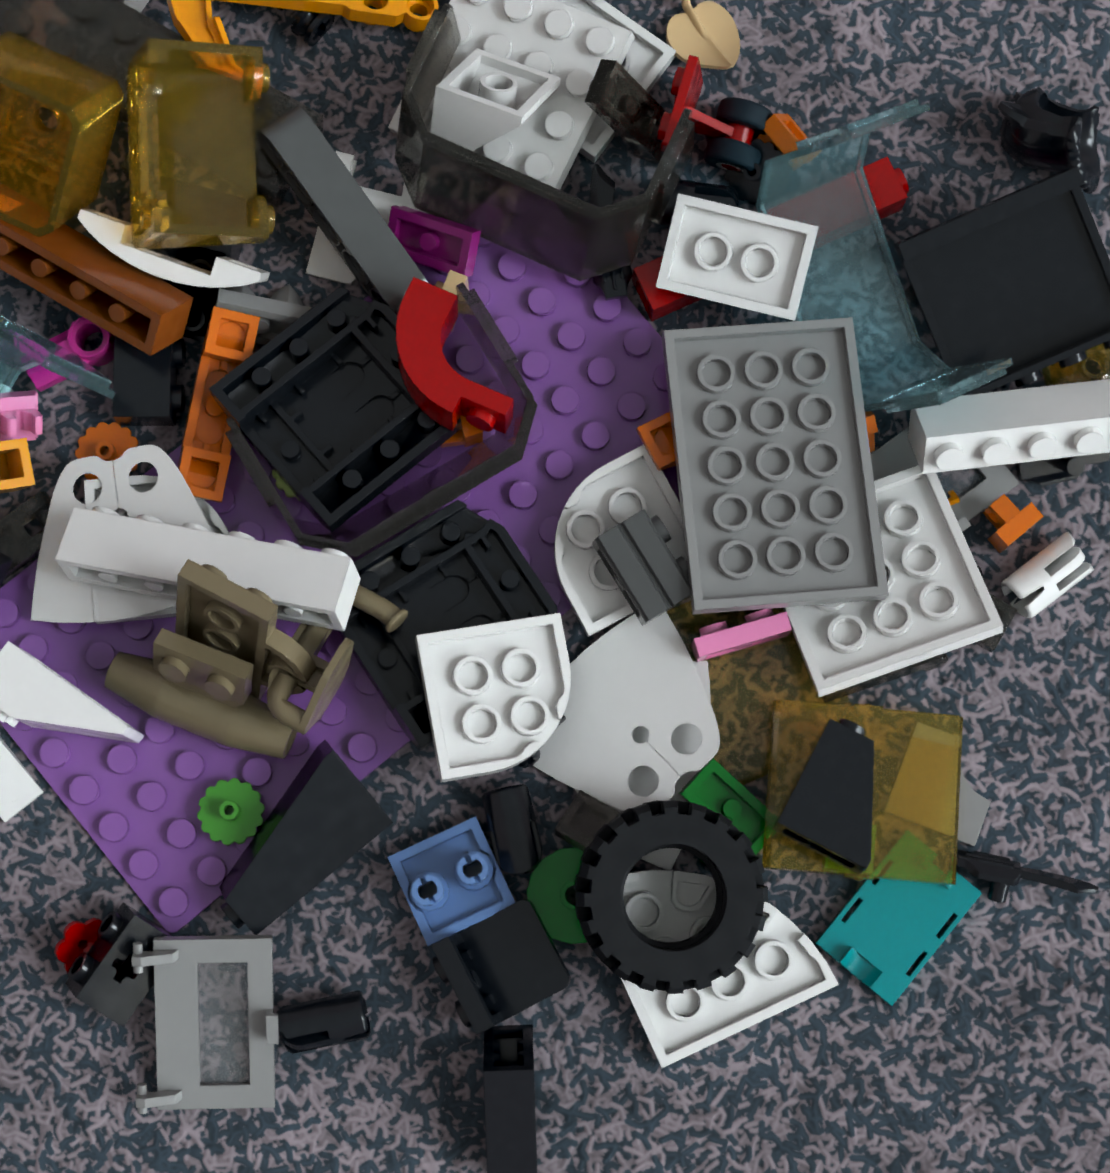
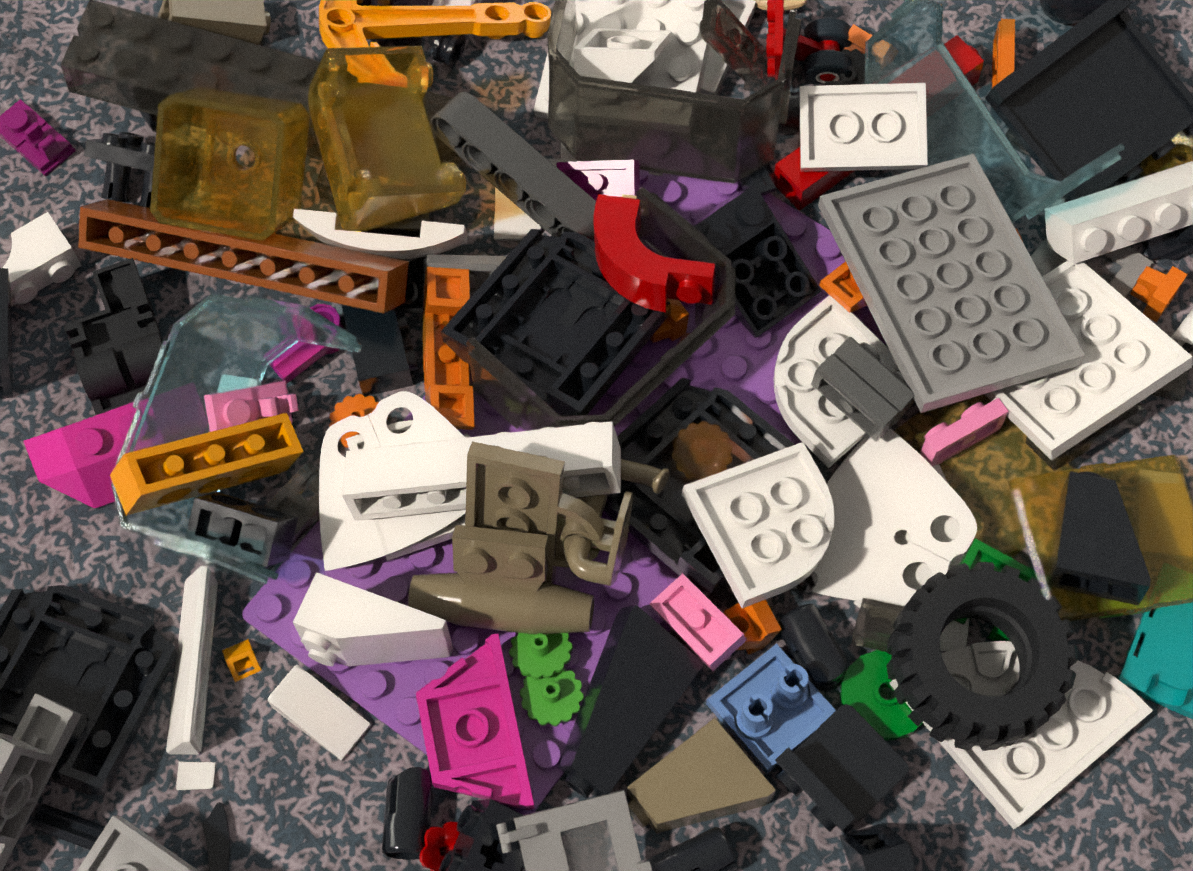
camera: 10 degrees left, 15 degrees down
none -> black arm [382,767,432,860]
none -> dark pink wing [416,633,535,810]
none -> bright green piece [509,633,573,680]
none -> dark tan slope [627,718,776,833]
none -> bright pink tile [649,573,746,671]
none -> clear orange piece [672,421,733,480]
none -> black slope [673,185,822,338]
none -> orange tile [723,599,782,655]
none -> orange tile [992,18,1015,88]

